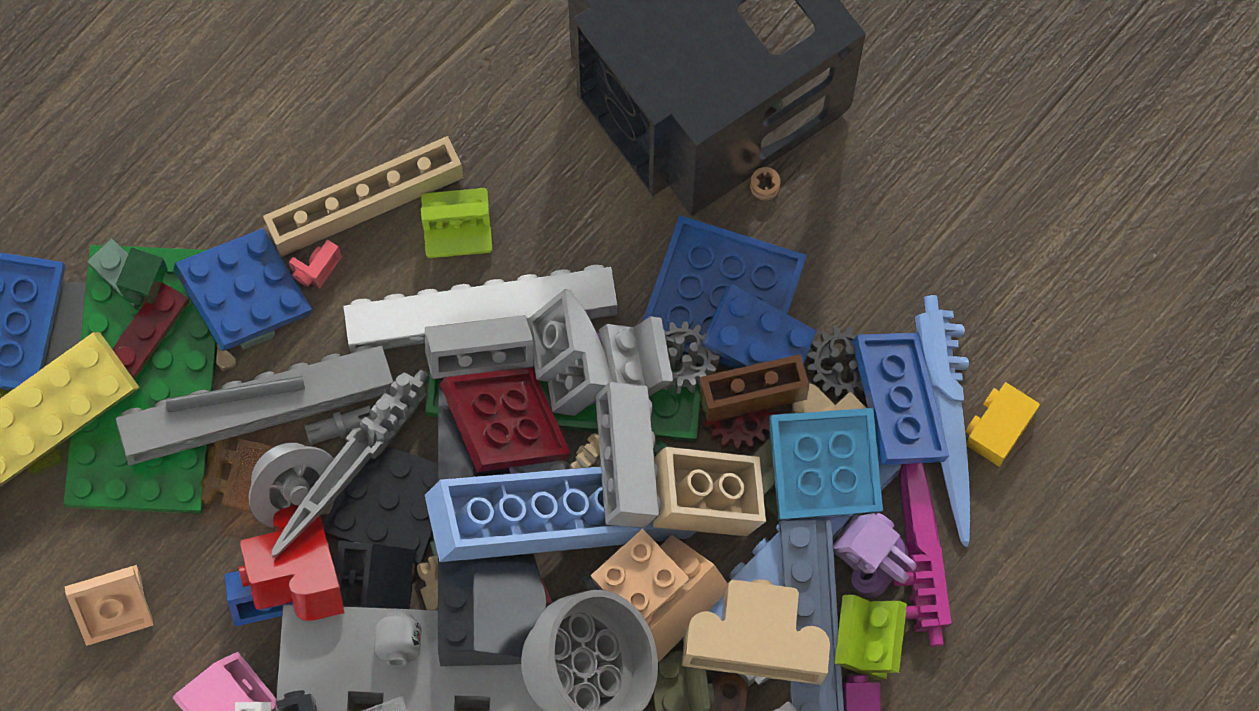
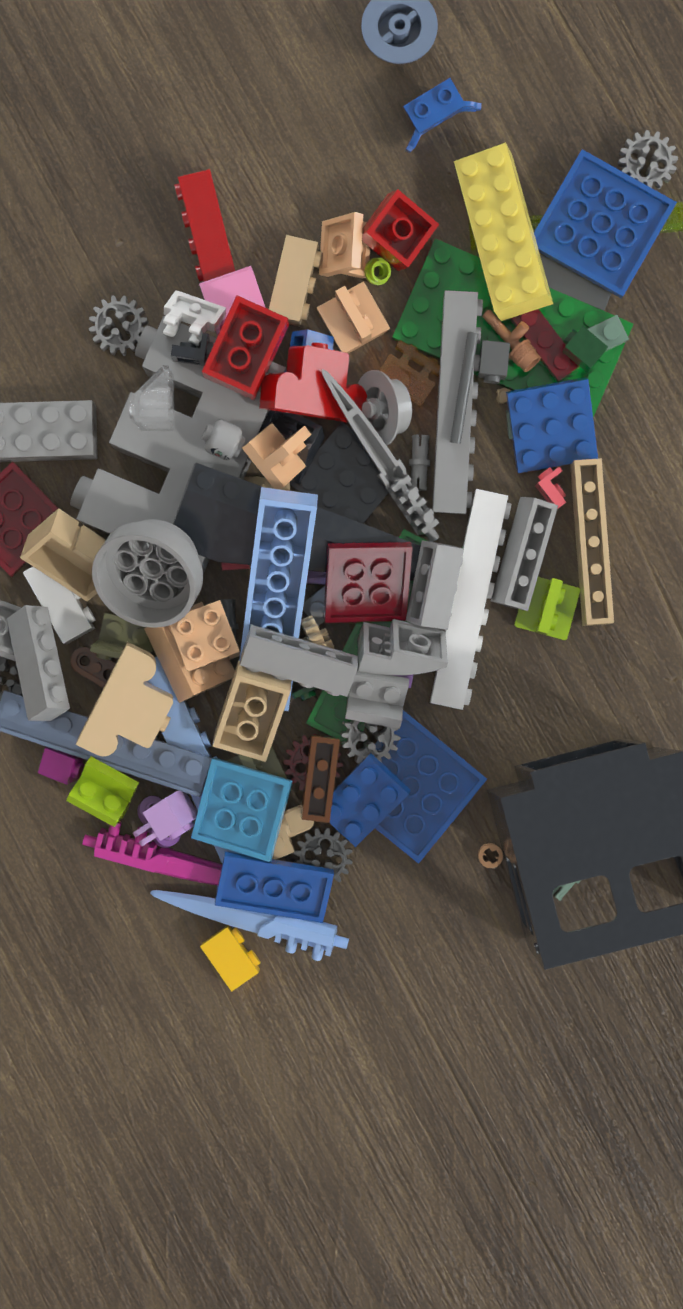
camera: 115 degrees right, 15 degrees up
none -> red brick [202,295,289,401]
none -> light nougat bracket [242,423,311,490]
none -> tan brick [269,235,322,327]
none -> light nougat bracket [317,281,390,353]
none -> red brick [362,189,439,271]
none -> lime plate [364,258,391,285]
none -> dark grey brick [478,340,510,384]
none -> nougat piece [482,310,541,372]
none -> light grey brick [491,497,558,611]

